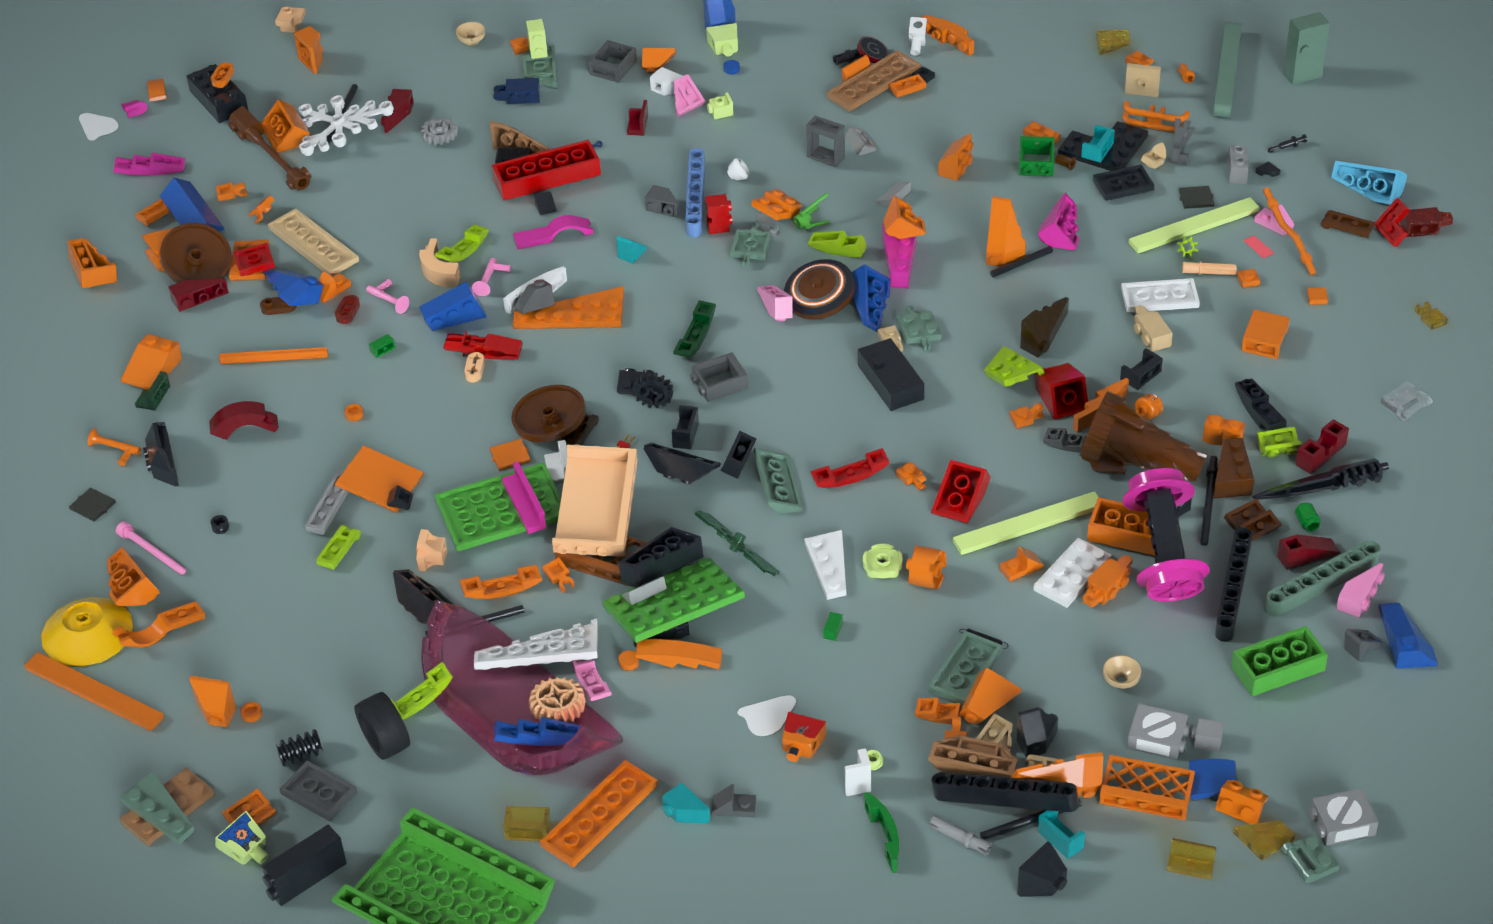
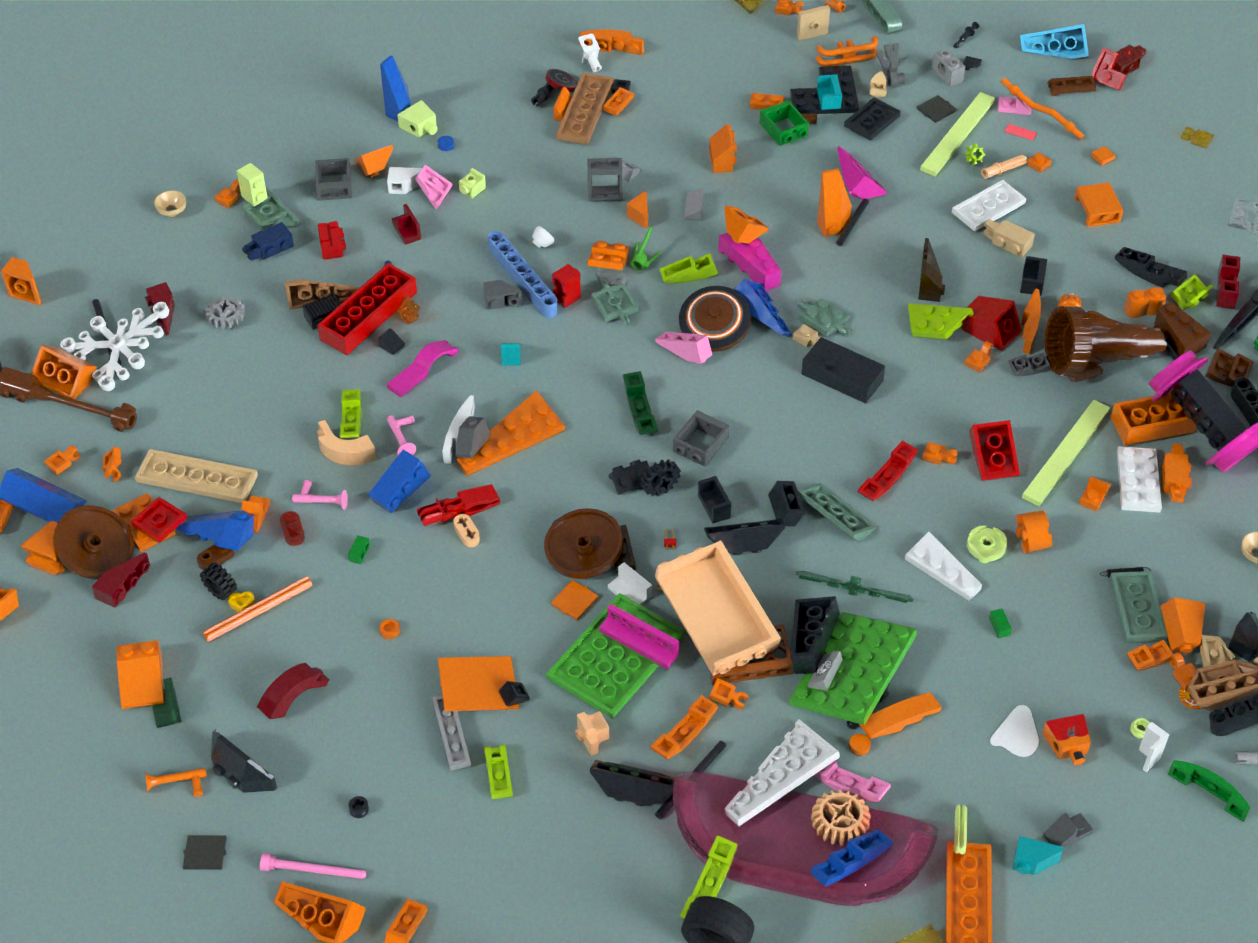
camera: 35 degrees left, 5 degrees up
none -> black tyre [200,562,237,600]
none -> yellow tile [228,591,255,612]
none -> red brick [317,221,346,260]
none -> clear orange bracket [396,296,421,325]
none -> orange slope [627,192,648,228]
none -> yellowish green axle [954,805,967,854]

